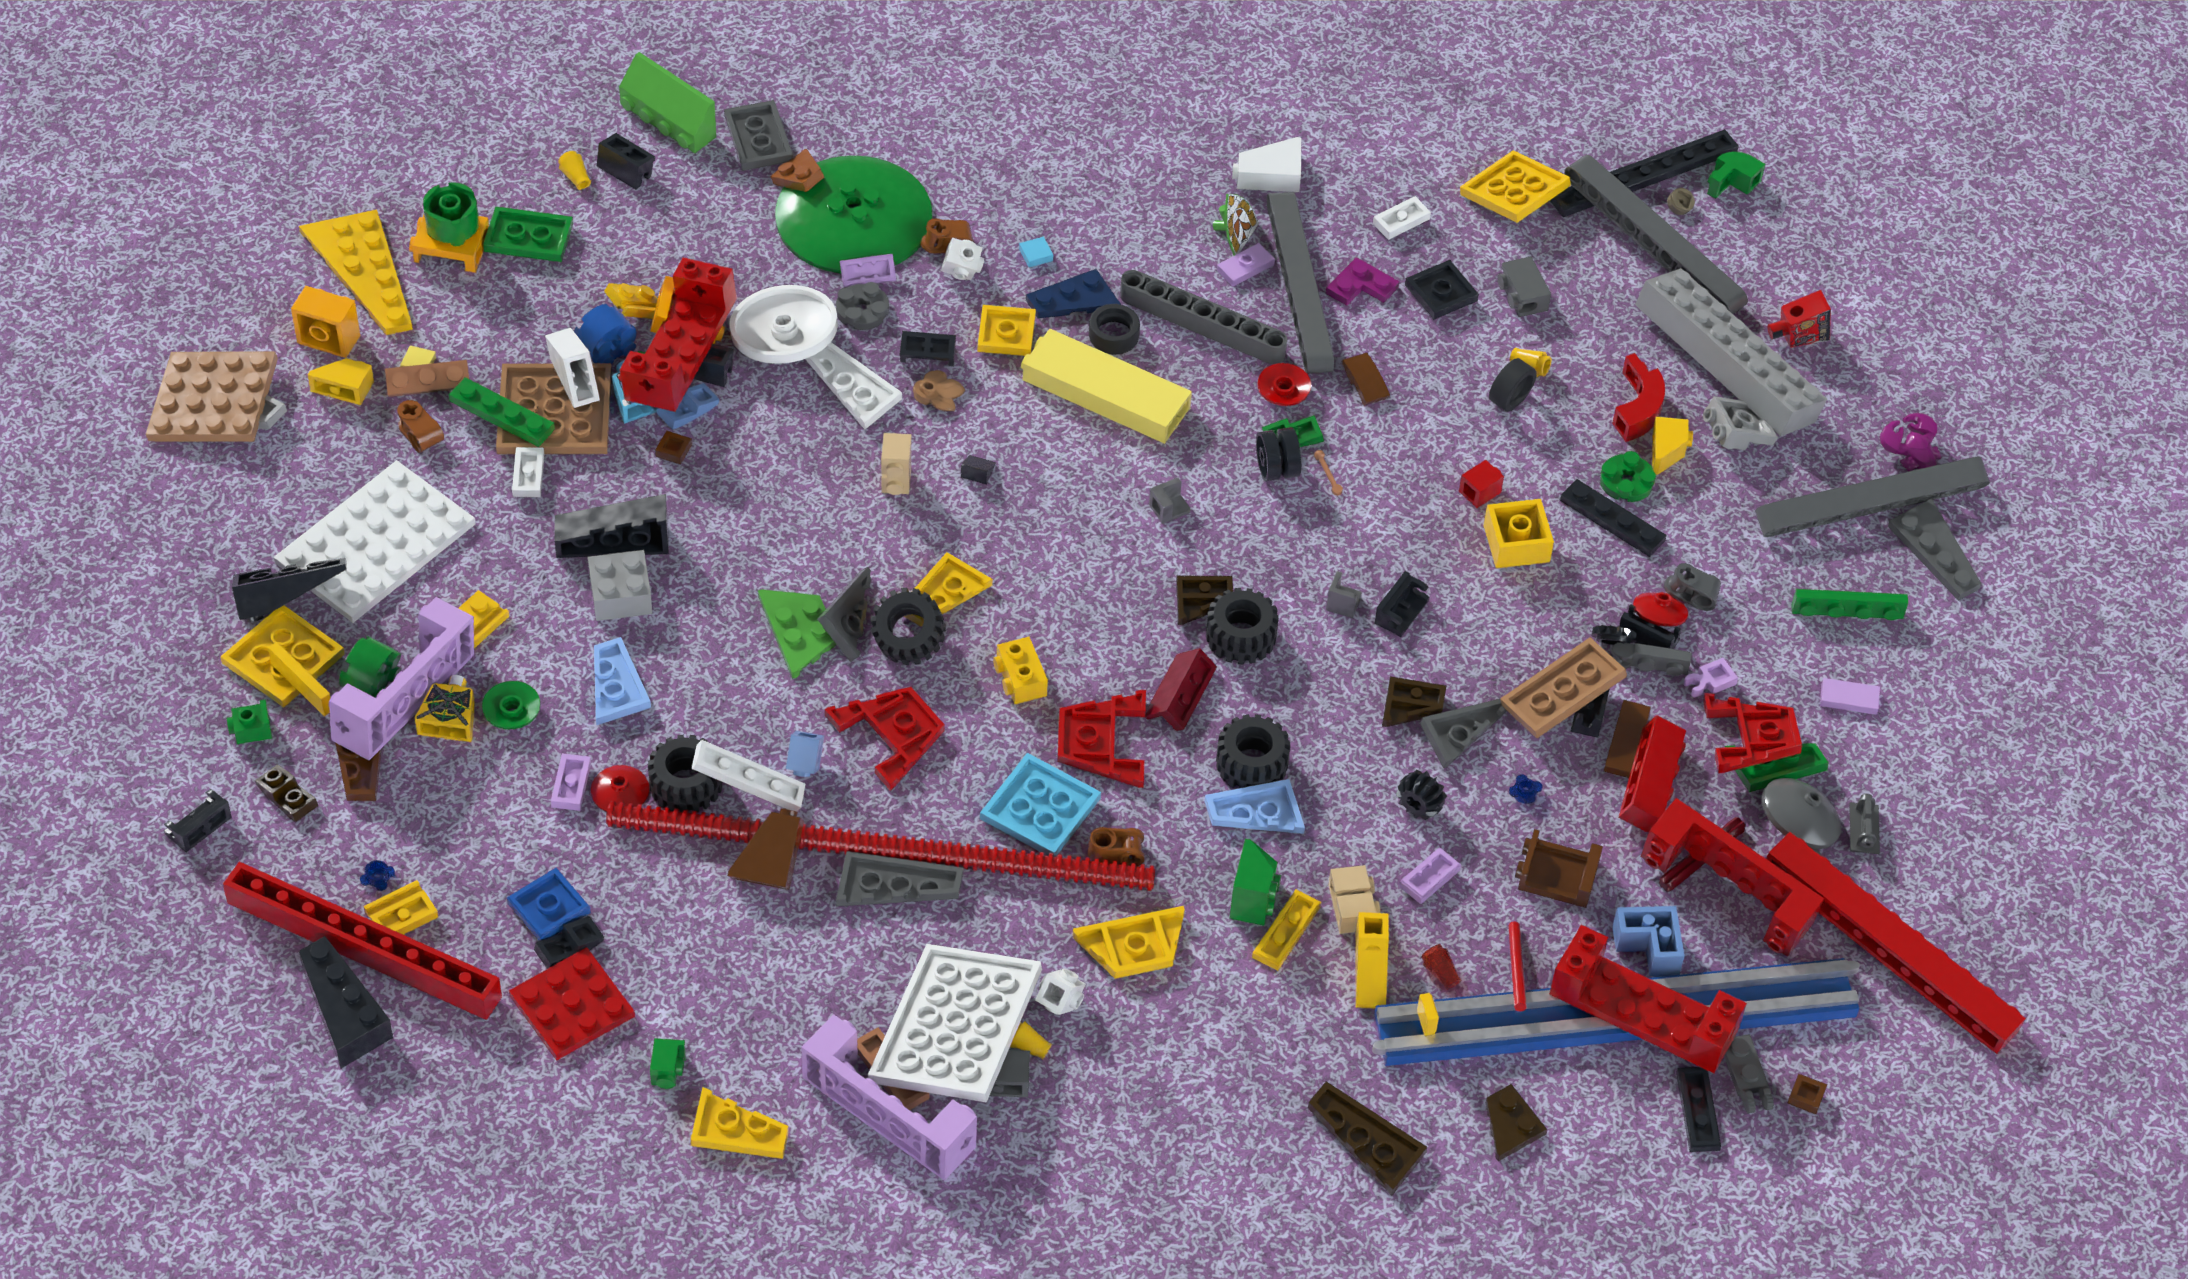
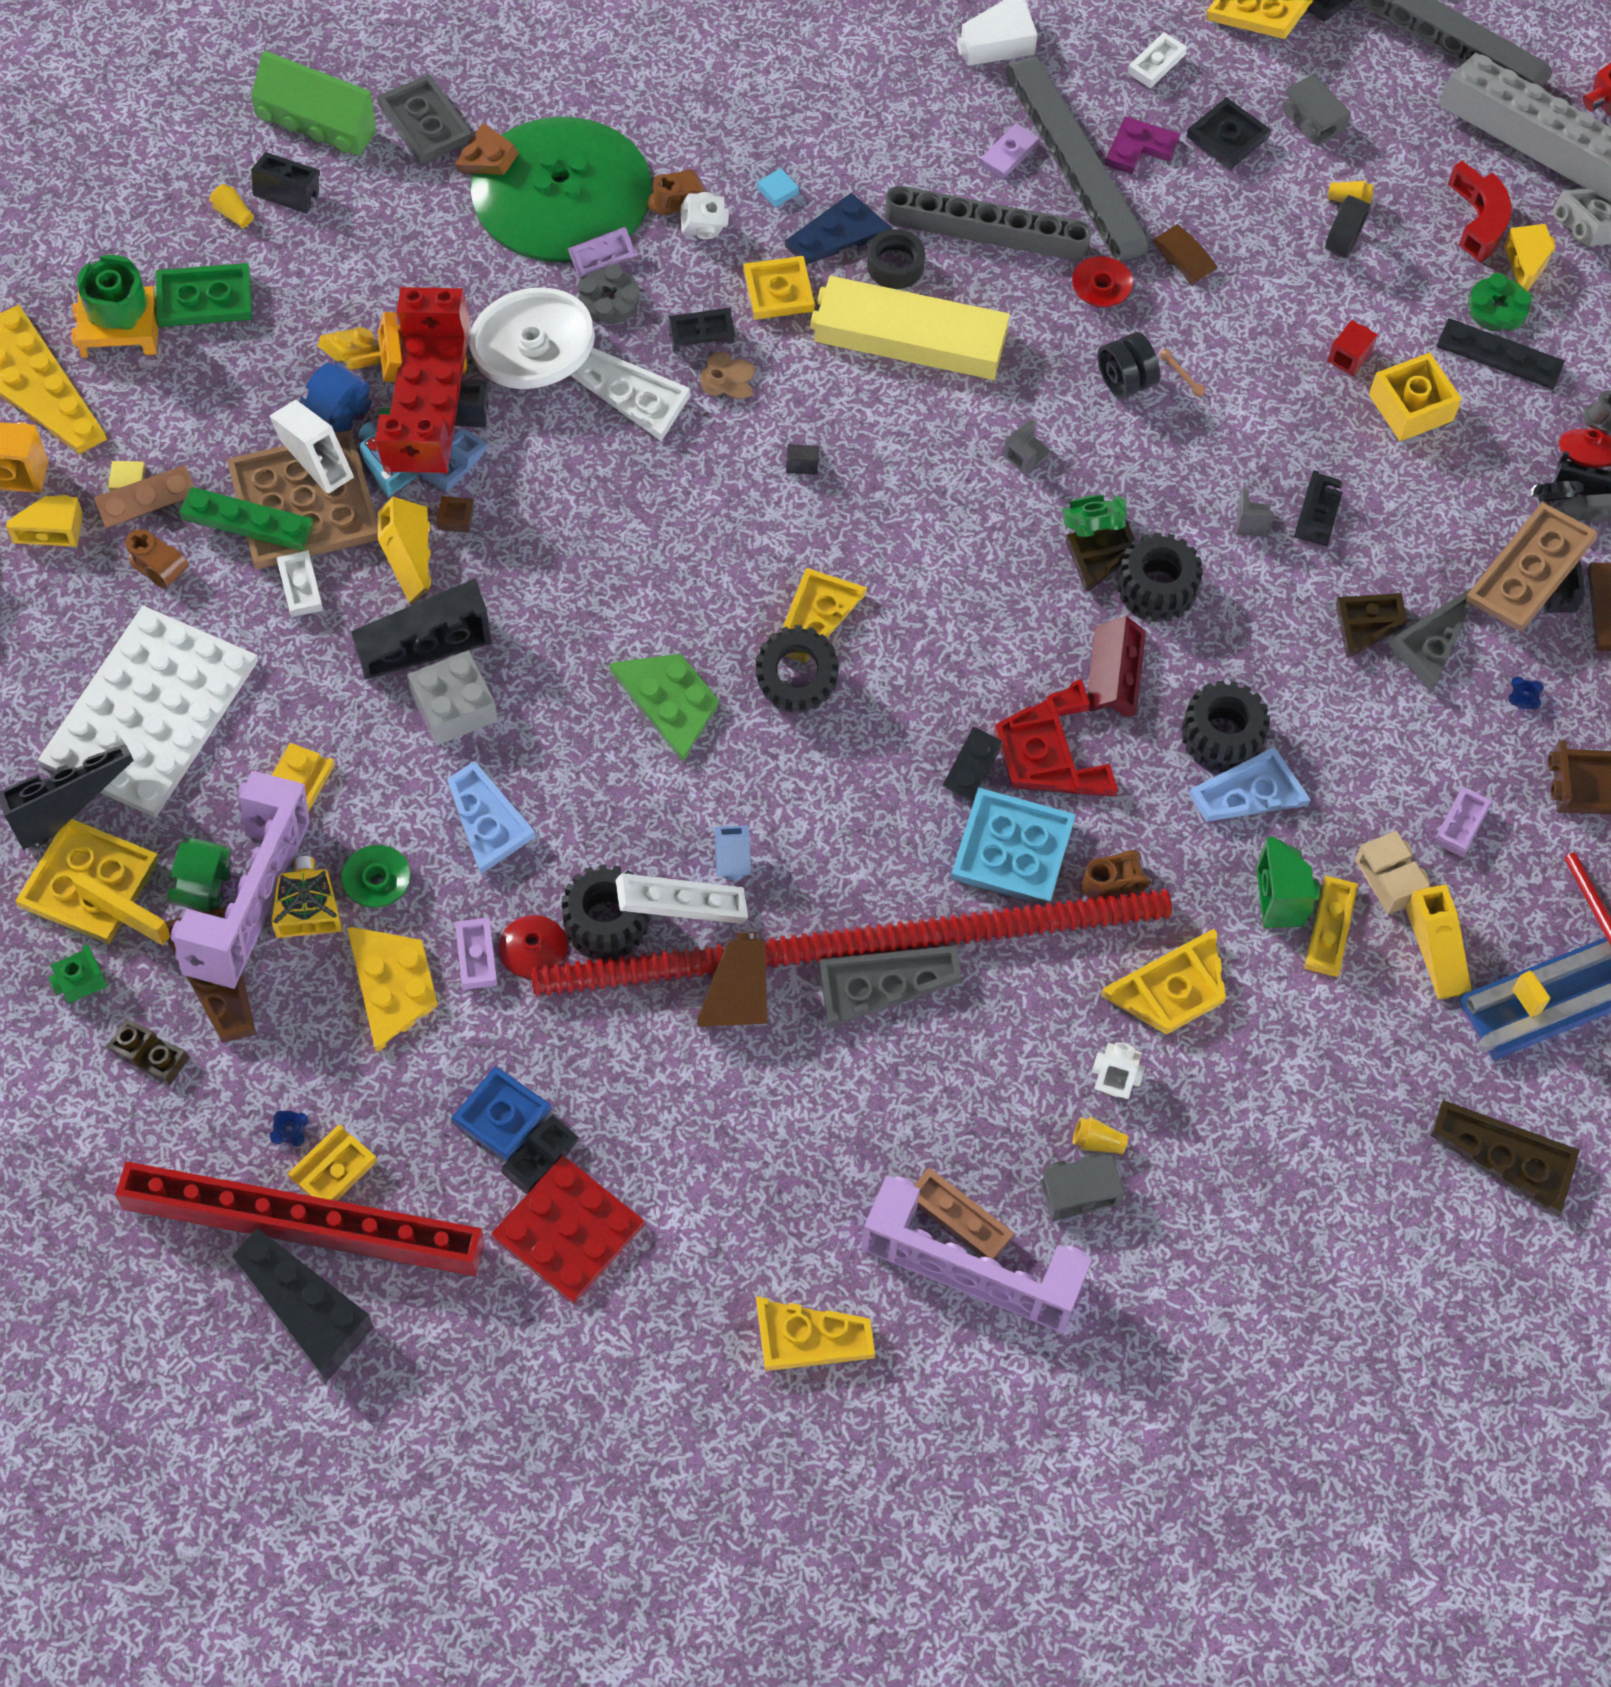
camera: 15 degrees left, 10 degrees up
black hinge [164,789,232,853] -> none
green brick [650,1038,686,1089] -> none
dark grey wing [817,567,871,662] -> none
red wing [824,687,945,790] -> none
white plate [868,944,1042,1102] -> none
tan piece [881,433,911,495] -> none
yellow brick [993,636,1048,704] -> none
shield [1213,194,1259,256] -> none
green slope [1262,415,1324,447] -> none
black gear [1395,769,1447,820] -> none
clear red cone [1421,944,1462,990] -> none
none -> yellow wing [347,927,438,1051]
none -> yellow slope [378,497,431,604]
none -> black plate [943,726,1004,802]
none -> green plate [1062,495,1128,537]

